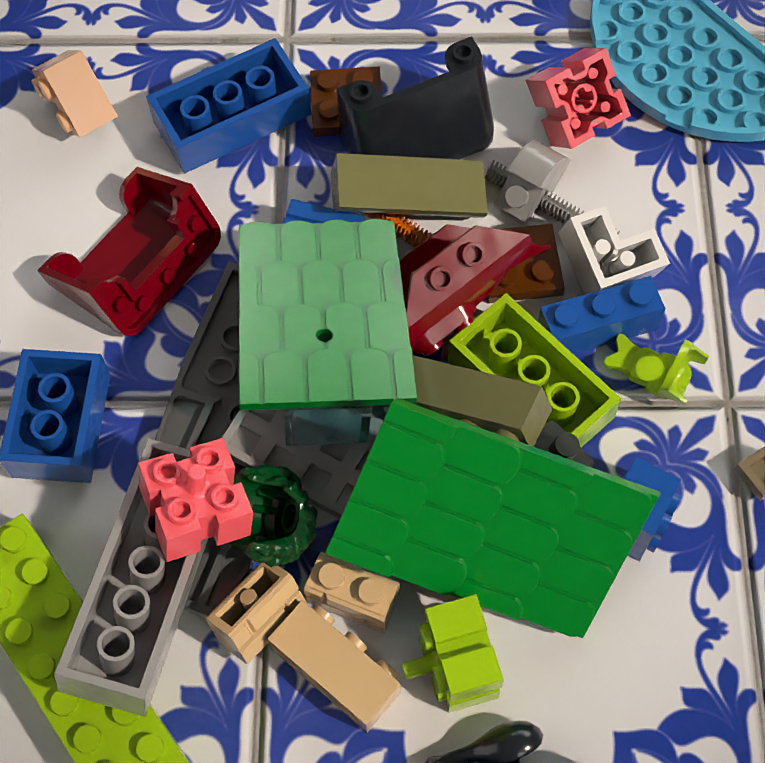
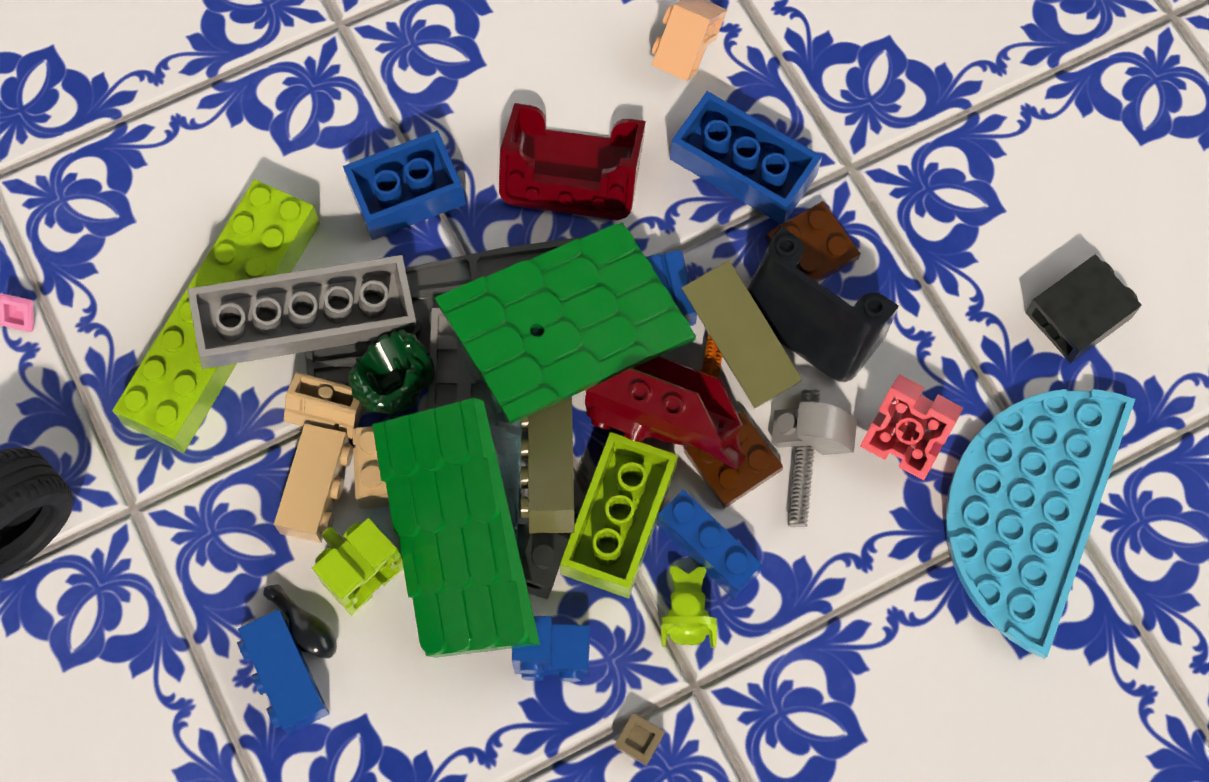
camera: 60 degrees right, 5 degrees up
coral brick [138,438,253,562] -> none
white brick [558,206,670,294] -> none

